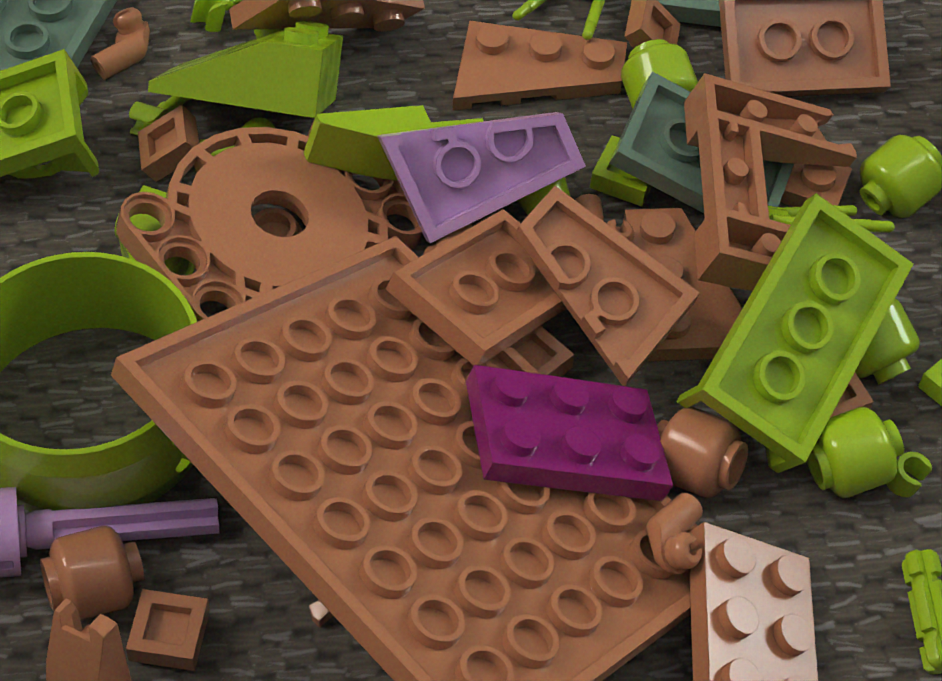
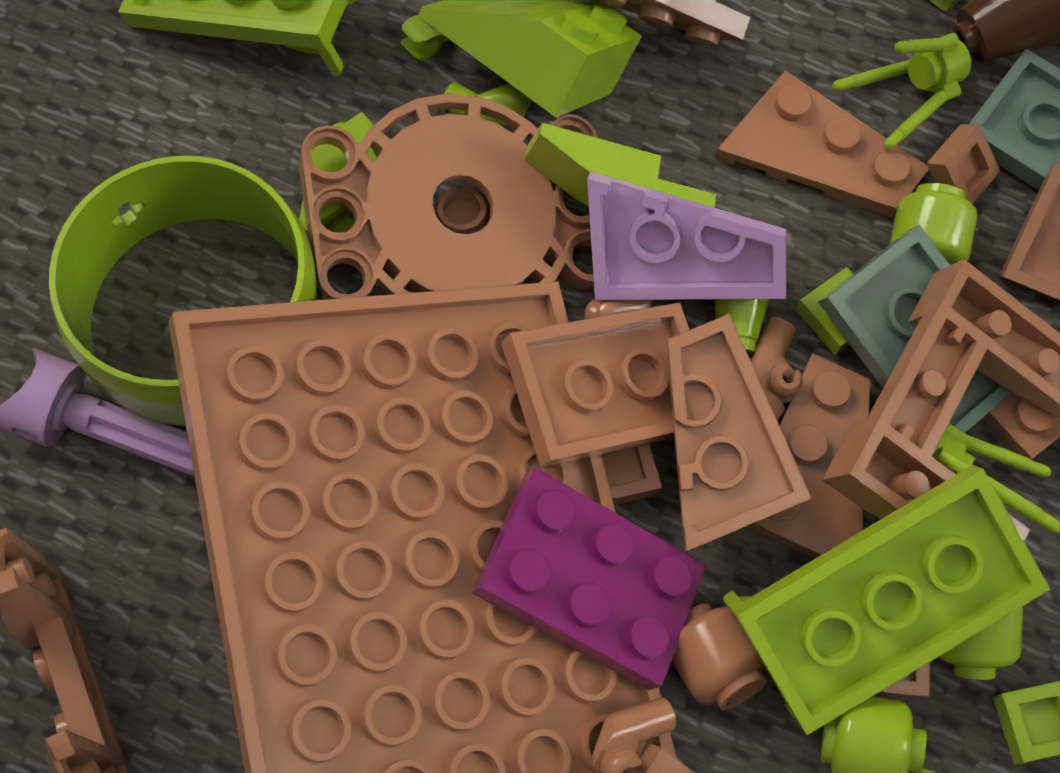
camera: 30 degrees right, 15 degrees up
nougat head [40,526,144,621] -> none
nougat plate [126,589,210,671] -> none
nougat plate [138,104,199,182] -> none

